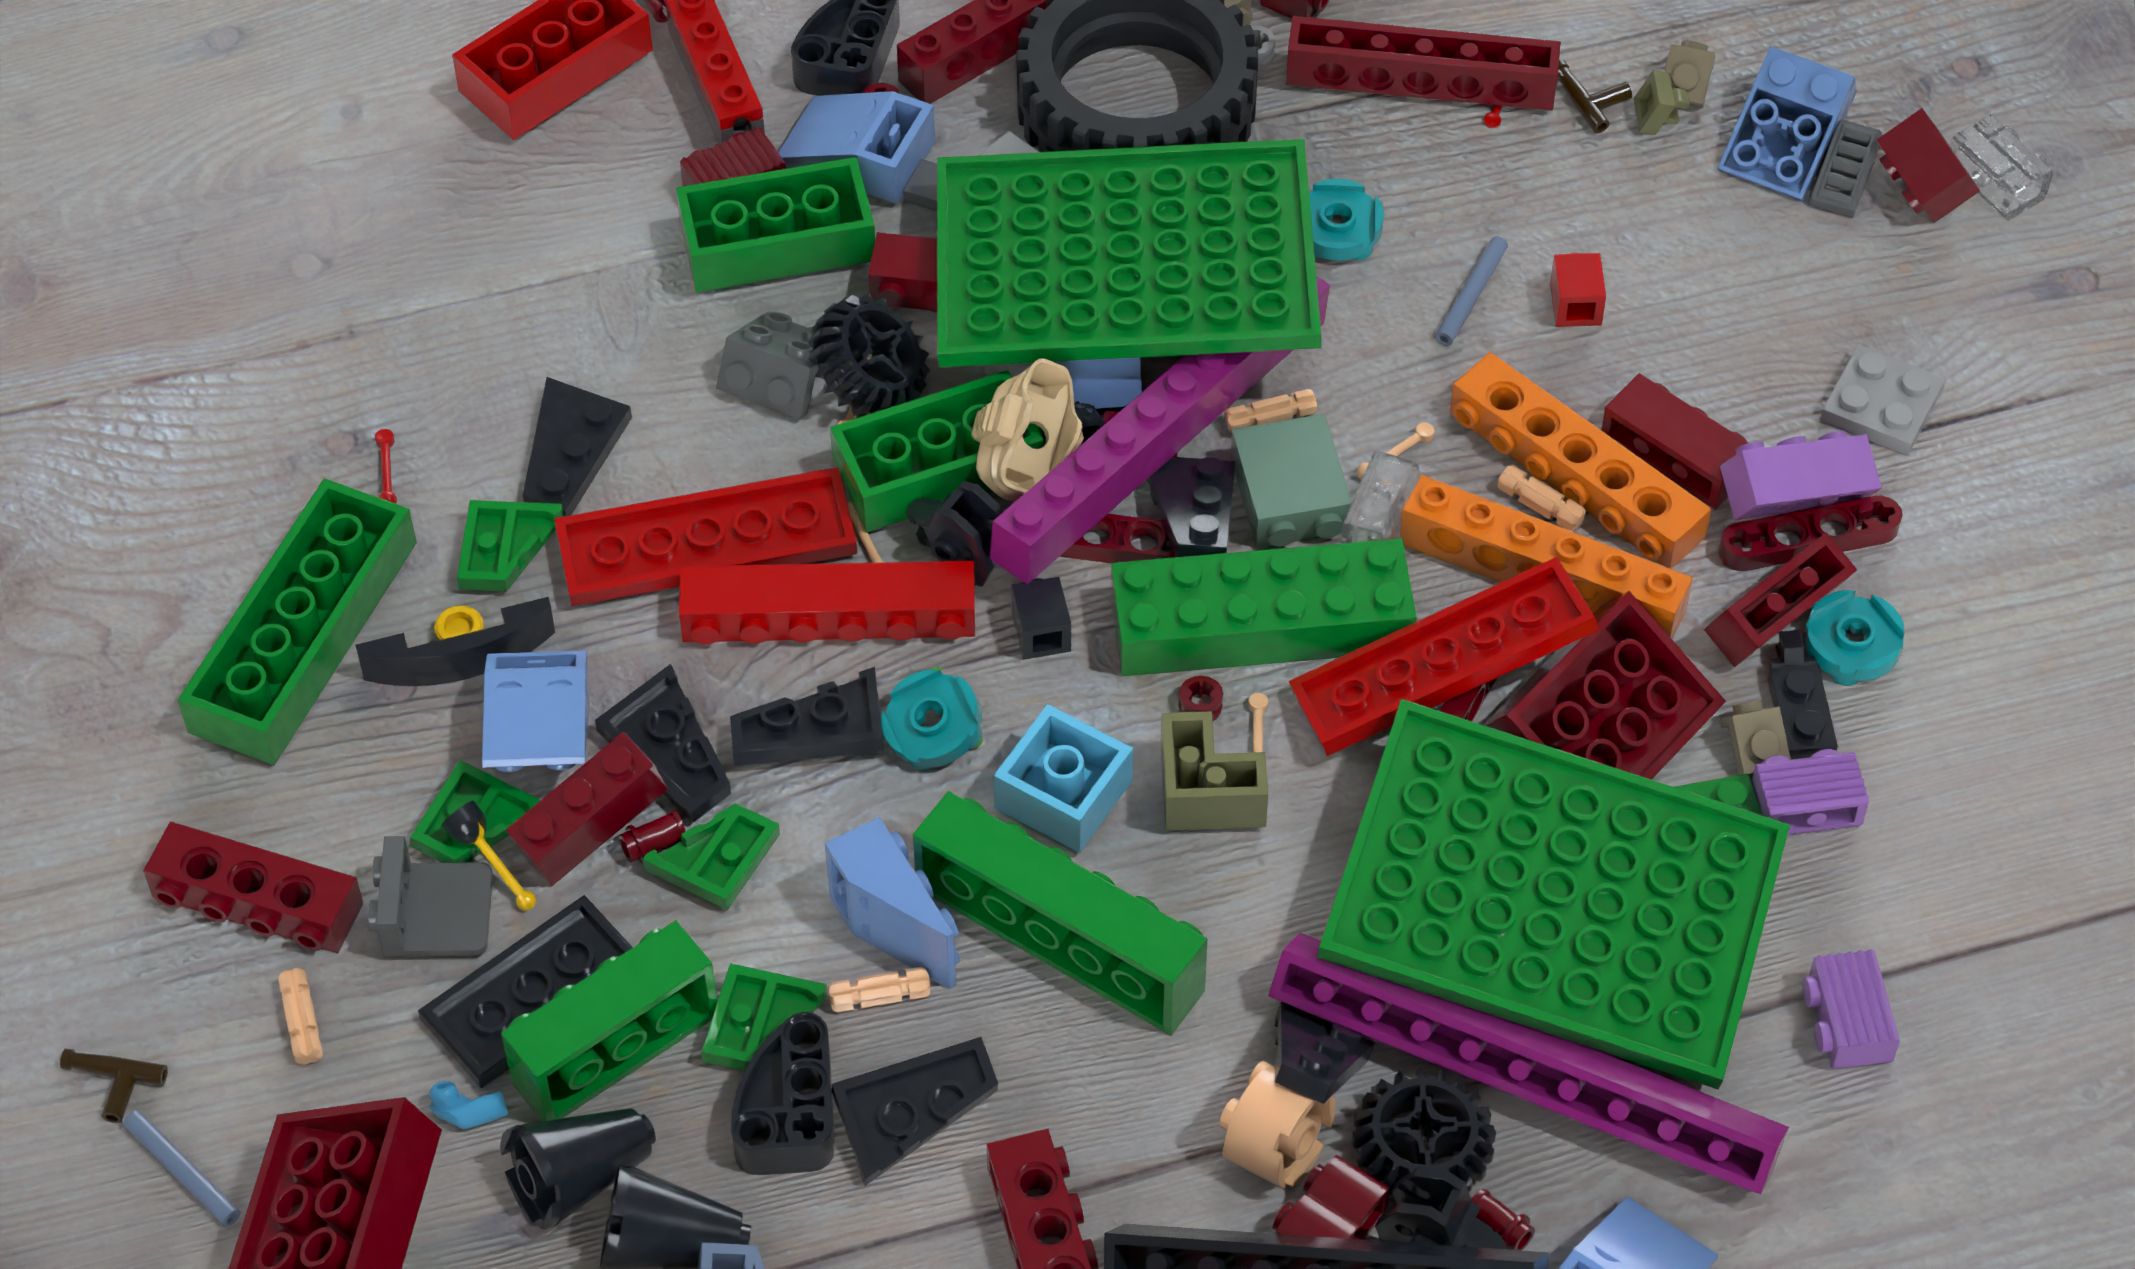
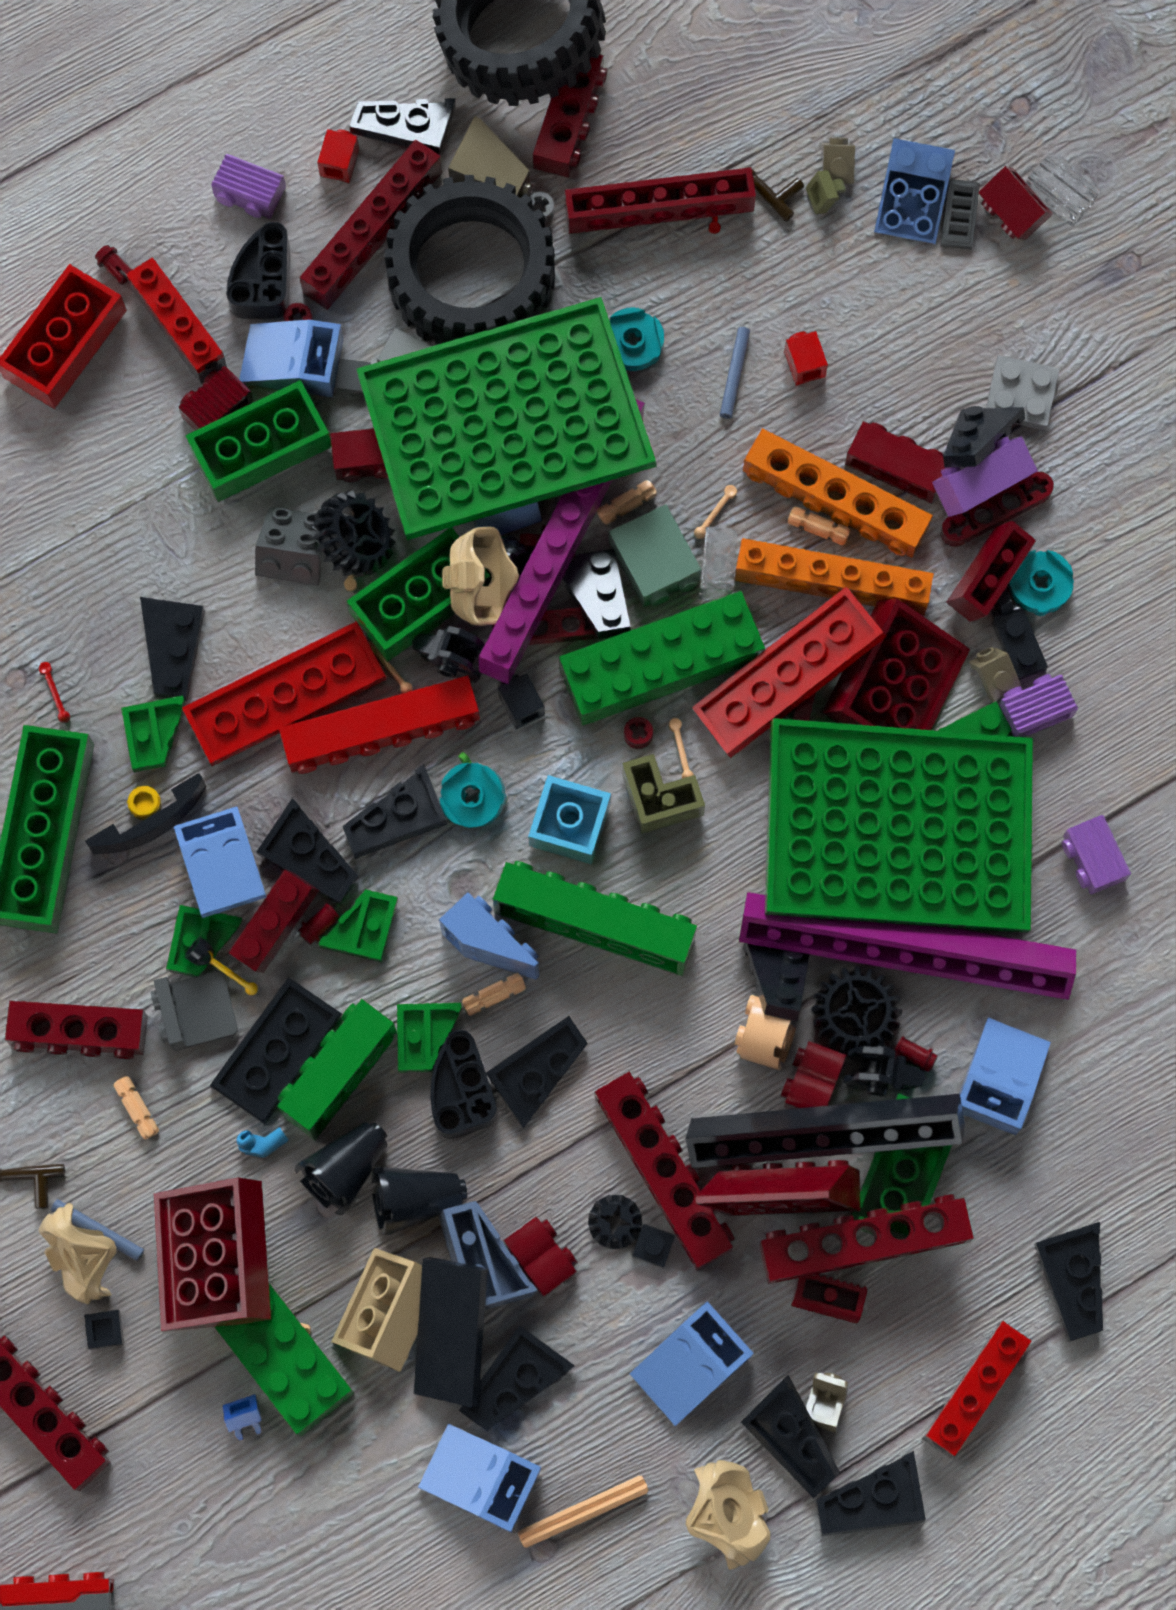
camera: 15 degrees left, 20 degrees up
none -> tan piece [39,1202,117,1304]
none -> black wing [943,406,1025,467]

